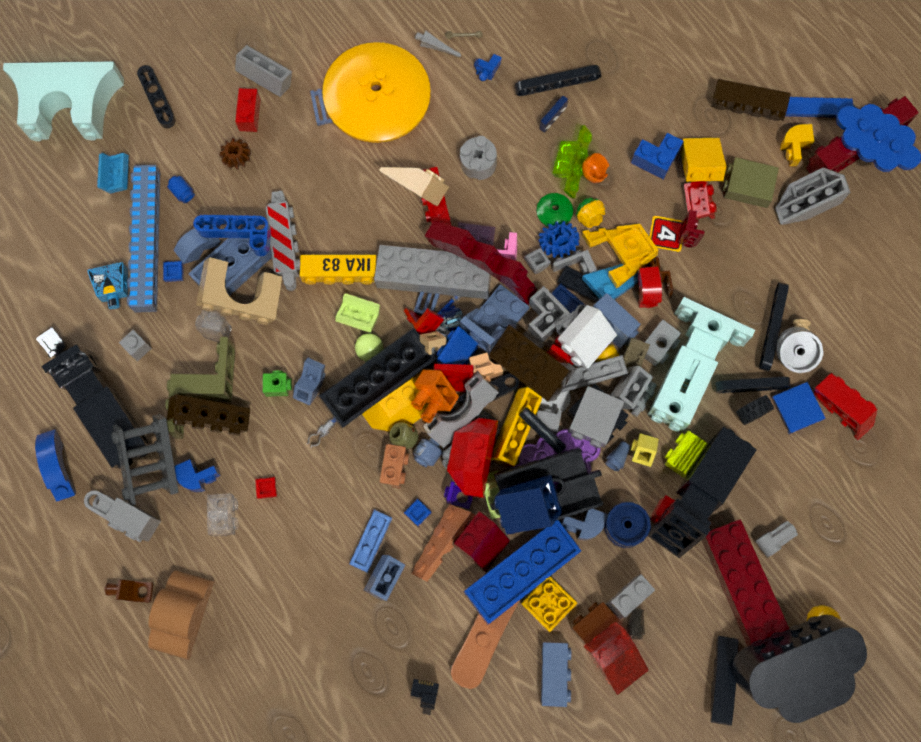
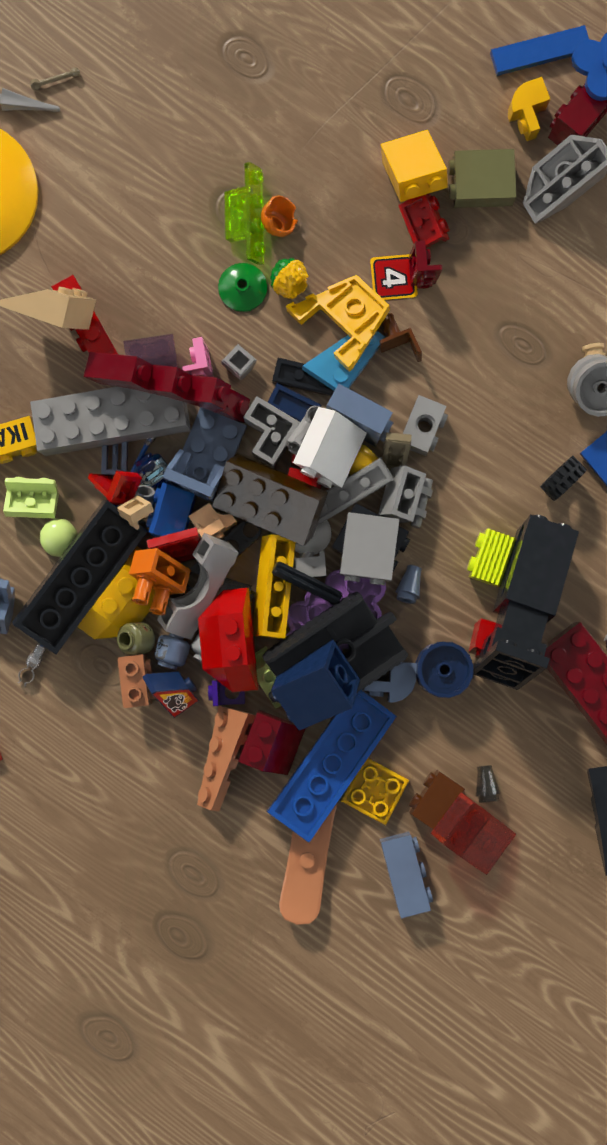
camera: 20 degrees left, 10 degrees up
medium blue tile [350,510,393,573] -> none
sand blue brick [363,555,405,601] -> none
blue tile [404,499,432,527] -> none
black piece [410,679,439,715] -> none
light grey brick [460,136,497,180] -> none
blue piece [474,54,502,81] -> none
black beam [514,65,602,96] -> none
blue gear [538,221,580,258] -> none
dark blue tile [540,96,568,133] -> none
light grey bracket [552,250,597,274] -> none
light grey brick [606,574,655,619] -> none
blue brick [631,133,684,180] -> none
light yellow brick [631,433,659,467] -> none
red brick [637,266,662,308] -> none
light aqua brick [648,297,755,432] -> none
dark brown brick [711,79,791,121] -> none
black beam [715,377,791,394] -> none
black beam [759,282,789,372] -> none
none -> slope [142,672,199,718]

